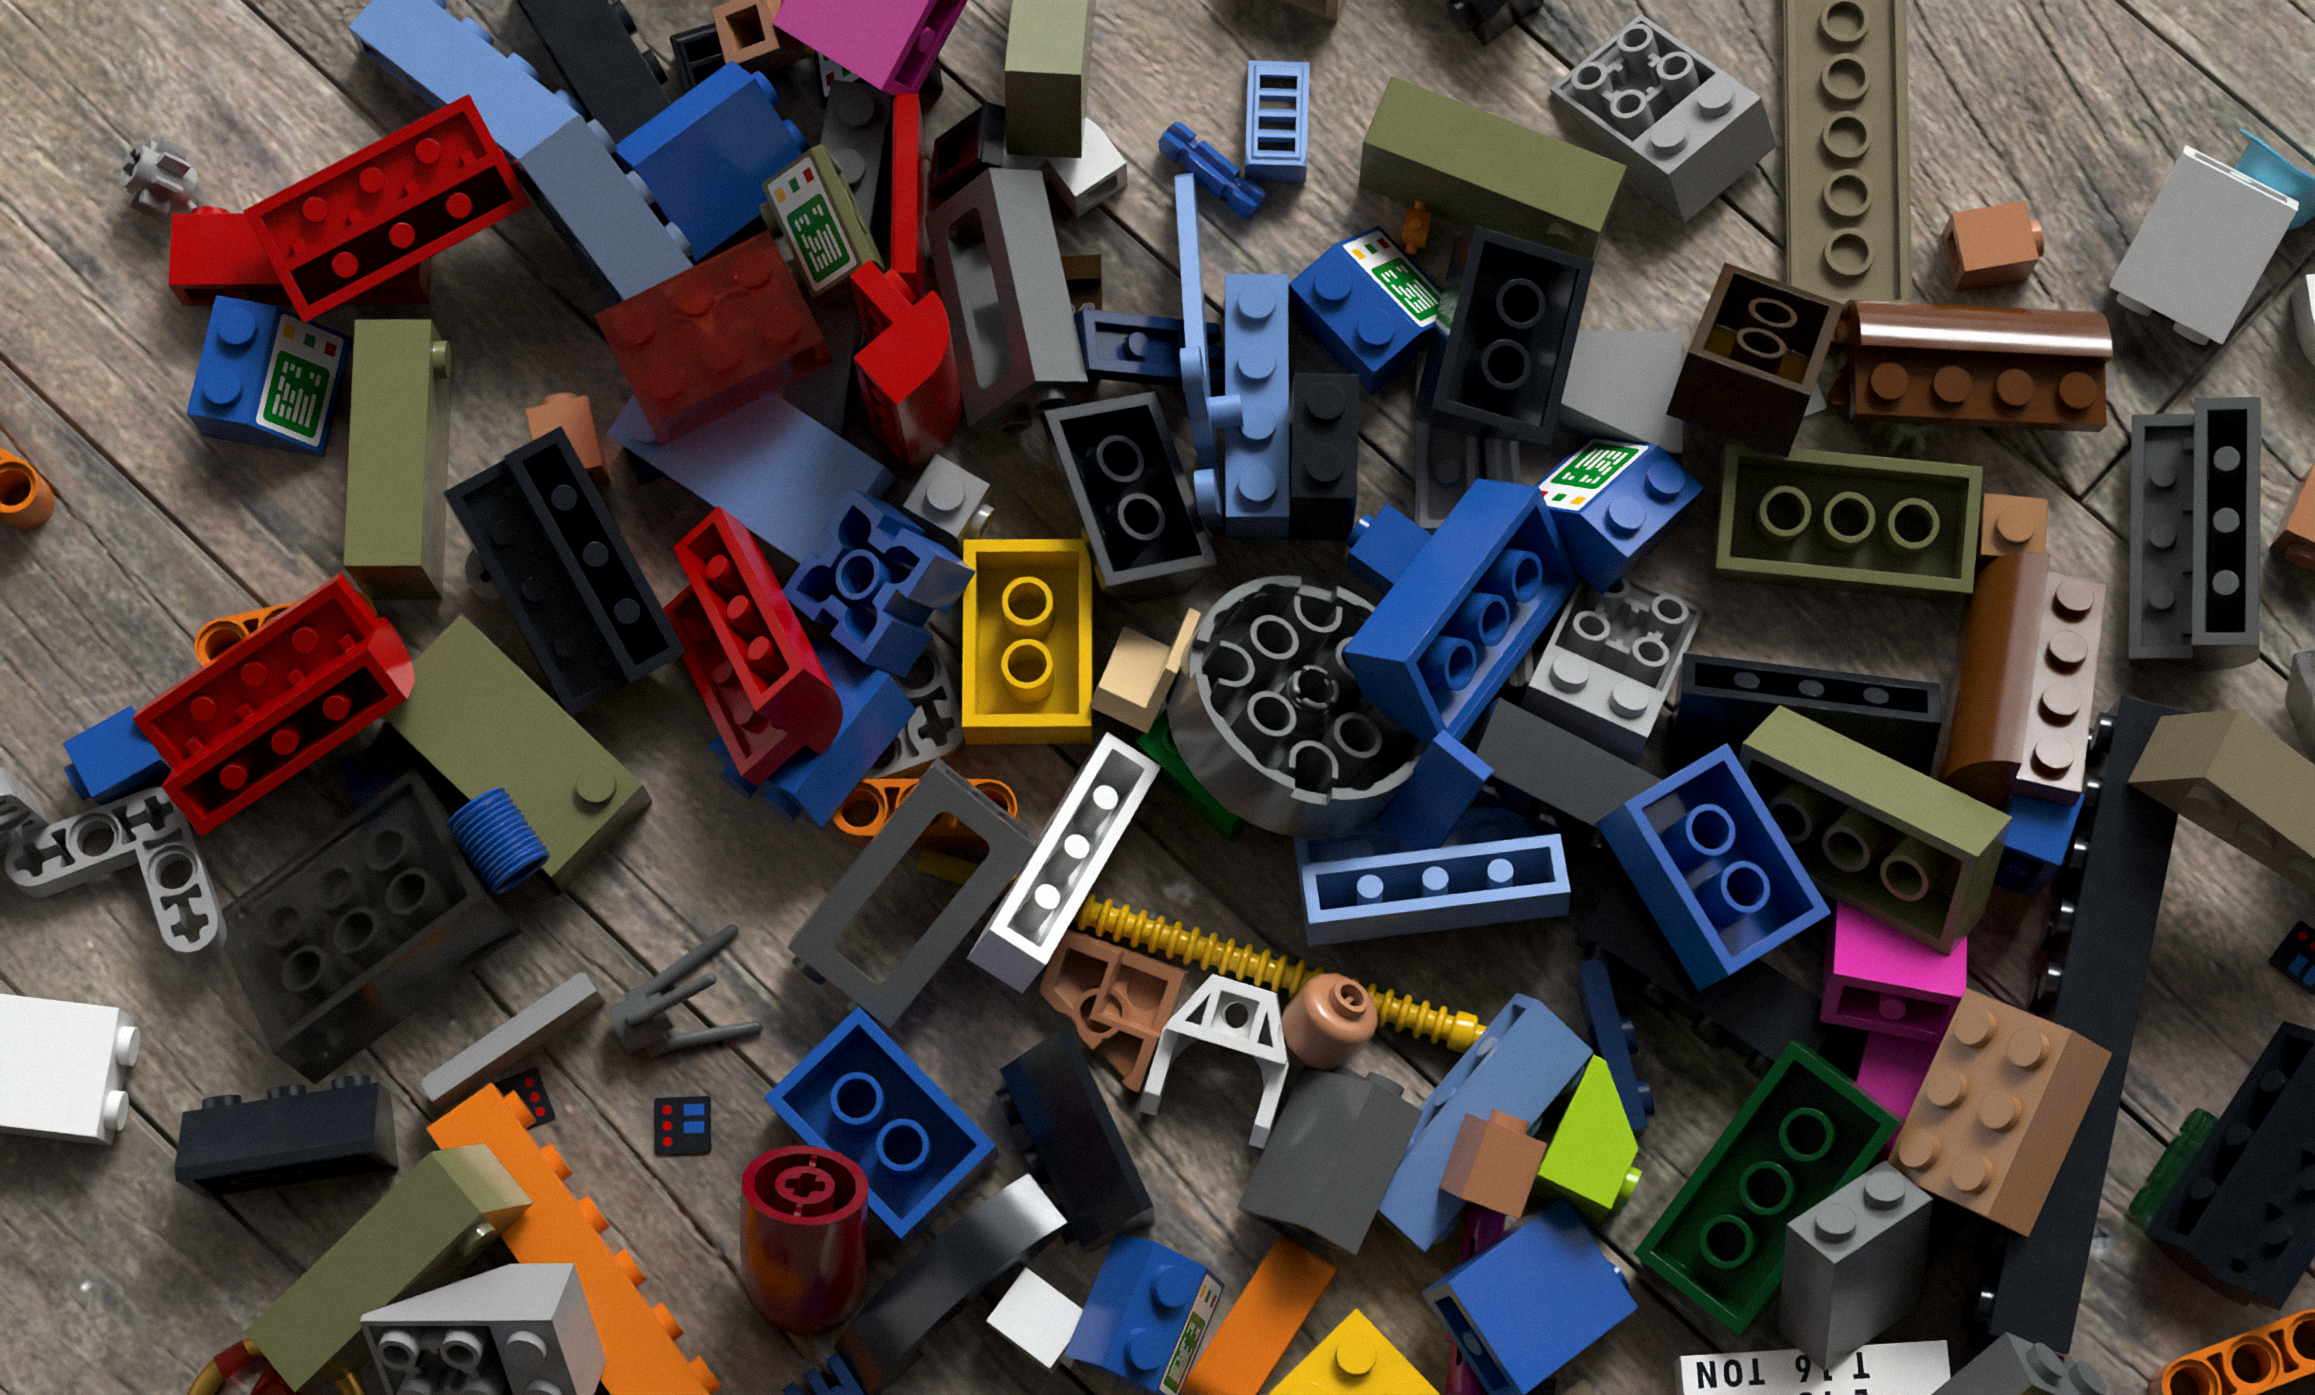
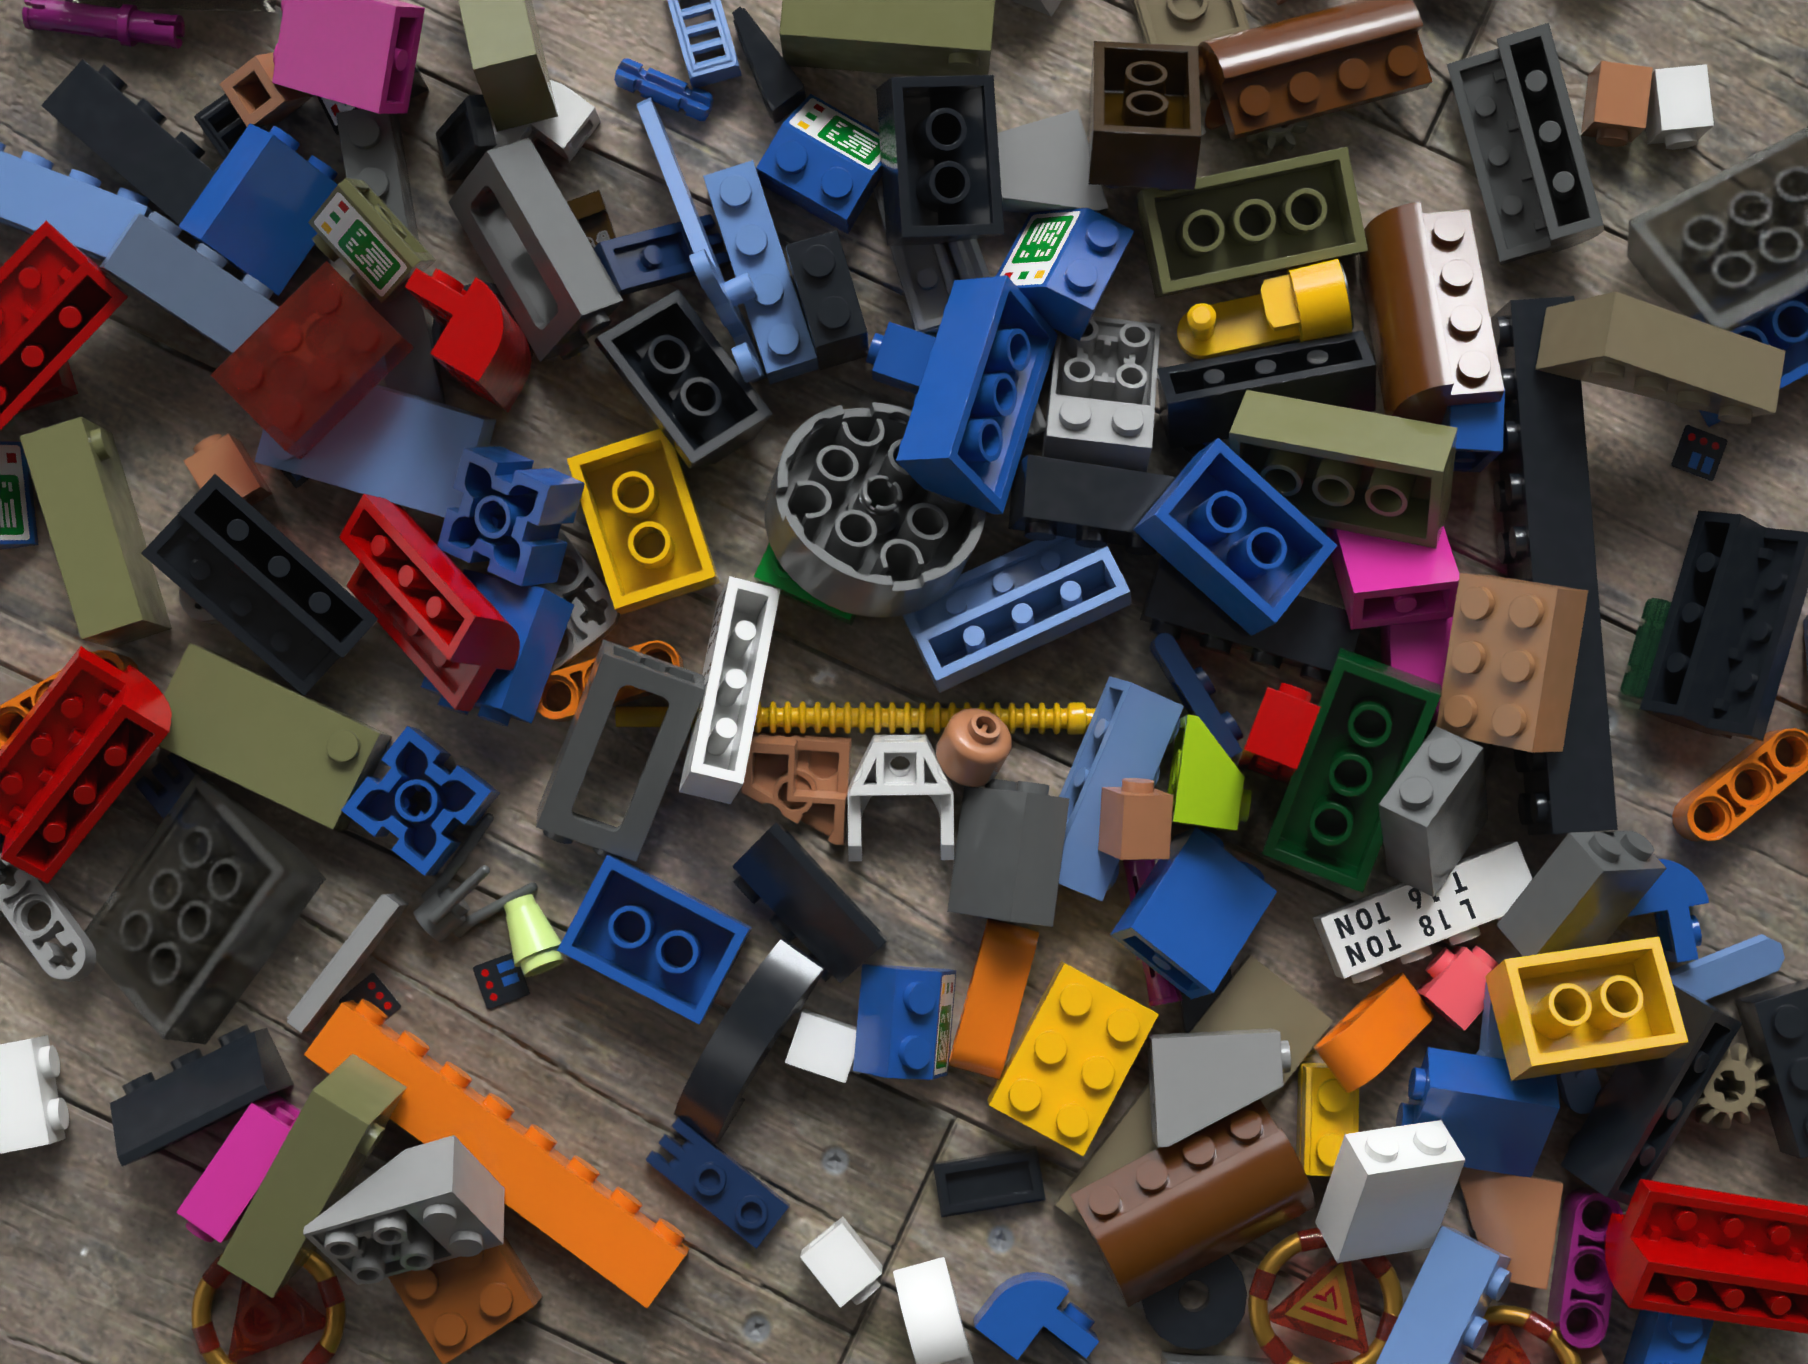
camera: 20 degrees left, 10 degrees up
blue piece [446,787,550,894] -> none
dark red brick [740,1145,869,1336] -> none
red tile [891,94,926,306] -> none
light grey brick [903,454,996,558] -> none
tan panel [1089,607,1201,734] -> none
blue tile [1378,729,1495,851] -> none
orange piece [1400,201,1432,256] -> none
medium nougat brick [1974,493,2048,574] -> none
none -> dark pink brick [176,1094,301,1243]
none -> blue brick [341,726,500,876]
none -> yellowish green cone [503,894,564,977]
none -> black slope [732,6,806,124]
none -> yellow piece [1177,258,1354,359]
none -> red brick [1238,683,1320,784]

